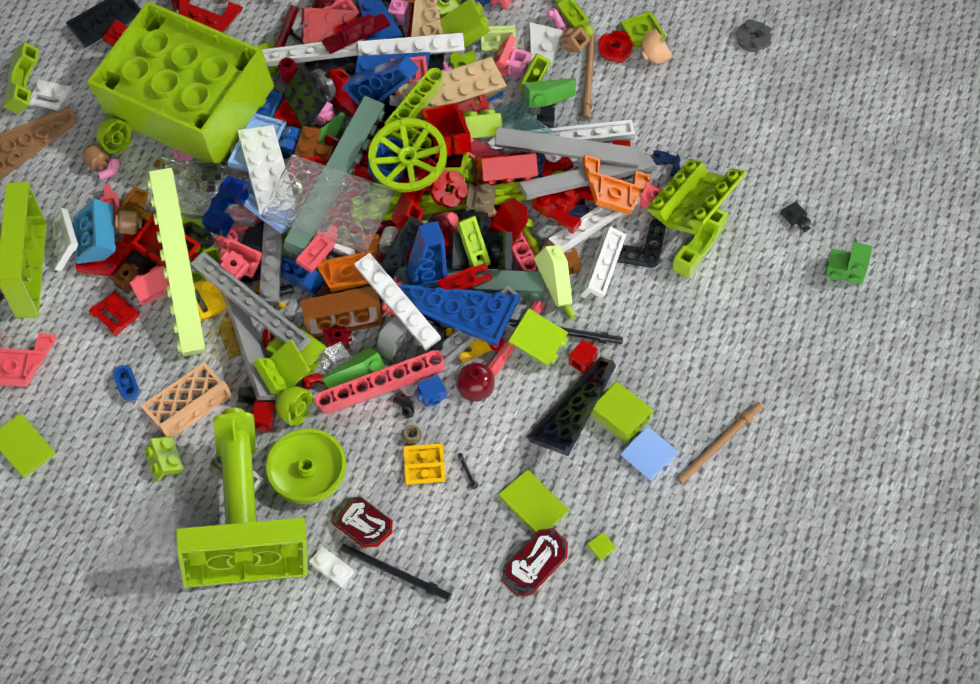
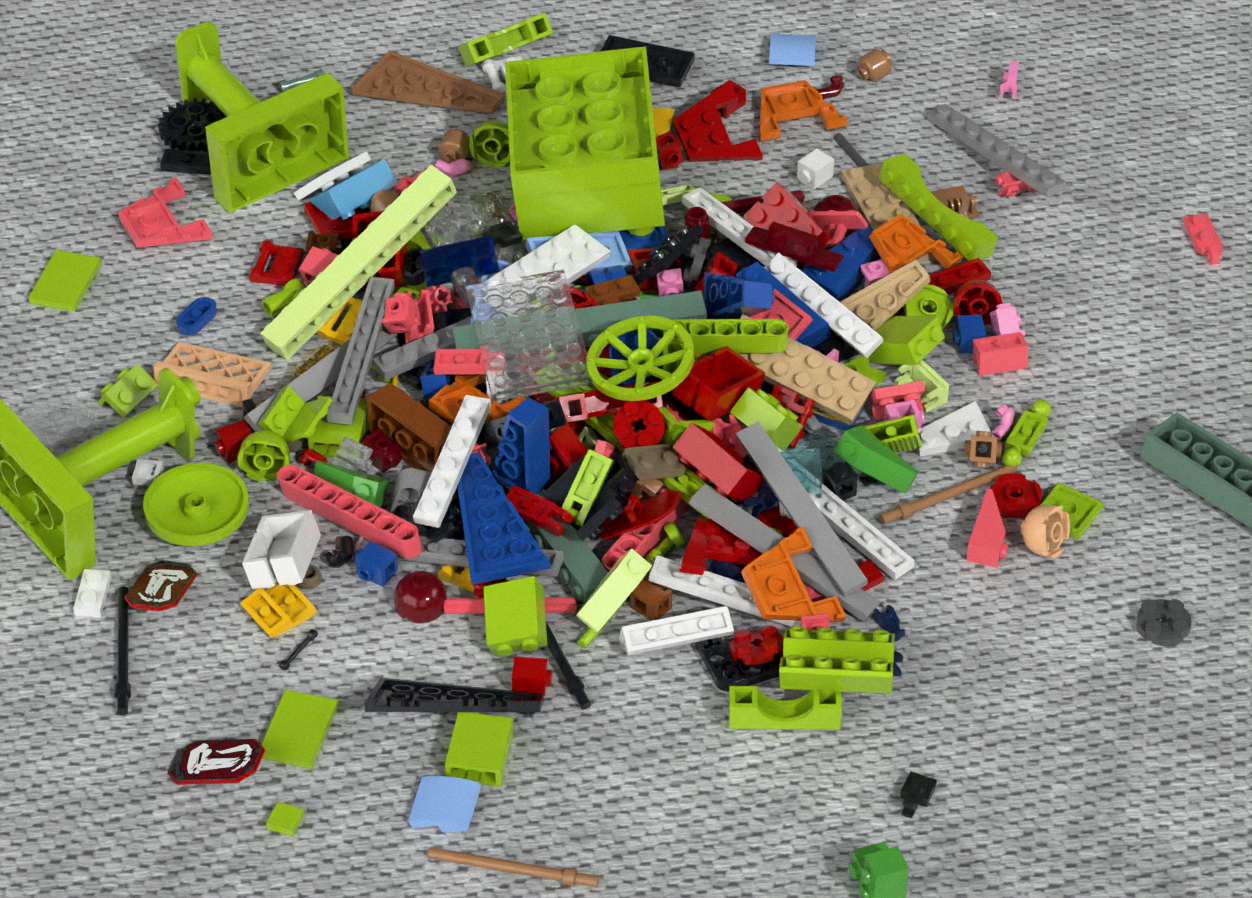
camera: 55 degrees right, 15 degrees down
none -> white piece [242,510,321,589]
none -> lime piece [262,278,307,318]
none -> red plate [729,626,784,665]
none -> coral slope [966,488,1009,568]

